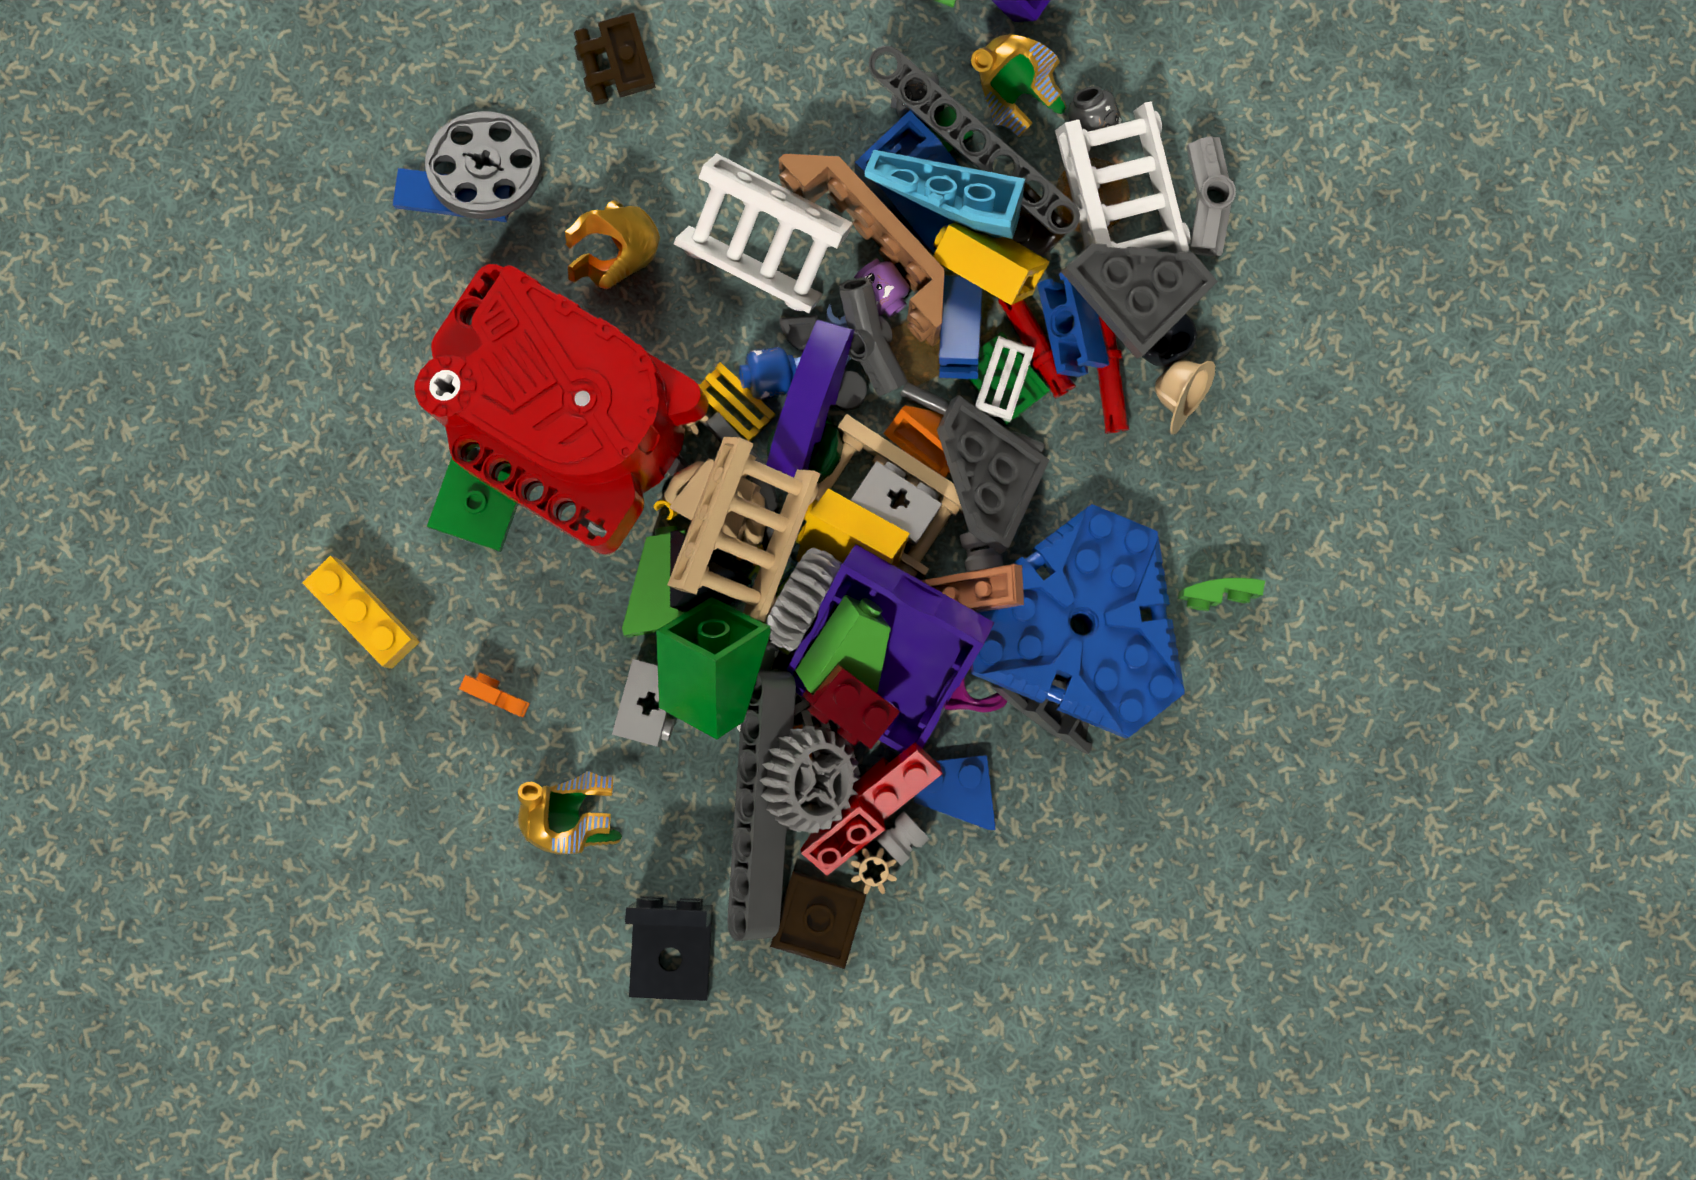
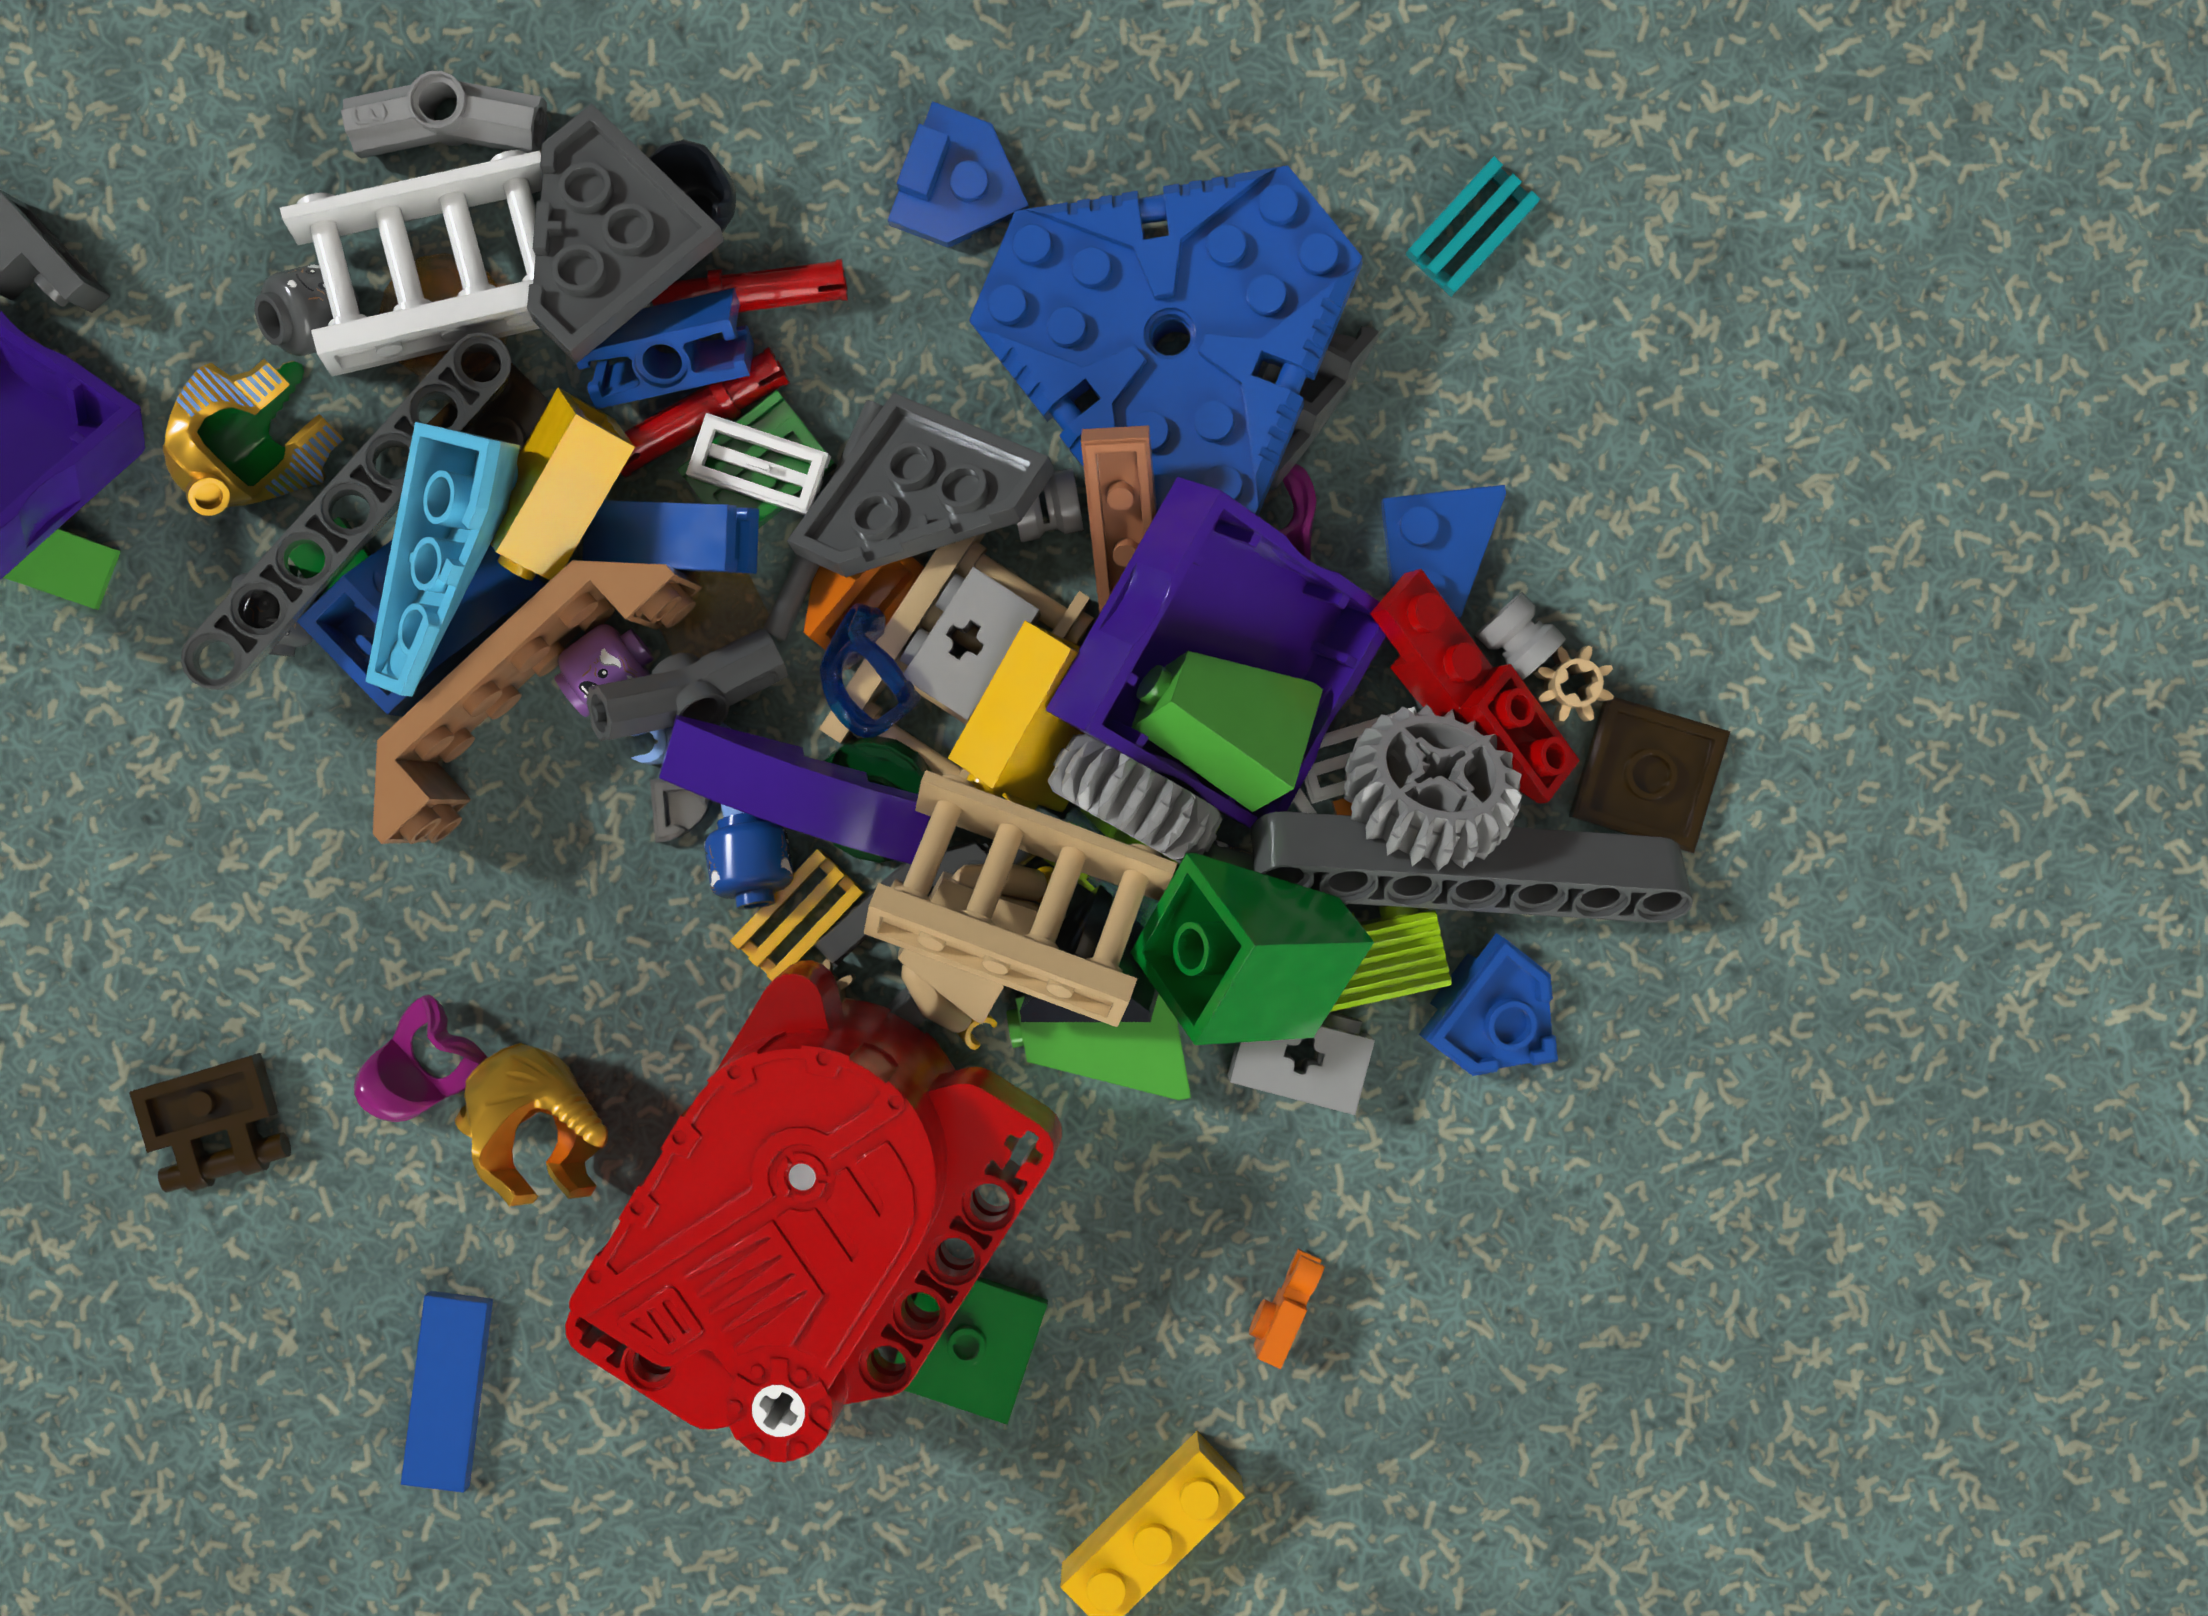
camera: 90 degrees left, 5 degrees up
wedge [425,111,542,219] -> none
pearl gold piece [518,771,622,854] -> none
black bracket [625,896,713,1001] -> none
white fence [674,153,853,313] -> none
dark red bracket [802,664,900,749] -> none
dark grey tile [834,371,867,411] -> none
tan piece [1155,360,1216,434] -> none
bright green slope [1177,578,1265,611] -> none
none -> magenta piece [354,995,487,1122]
none -> clear blue piece [820,603,921,738]
none -> blue plate [888,101,1029,248]
none -> lime brick [1330,906,1452,1012]
none -> teal tile [1405,156,1541,297]
none -> blue plate [1419,933,1558,1076]

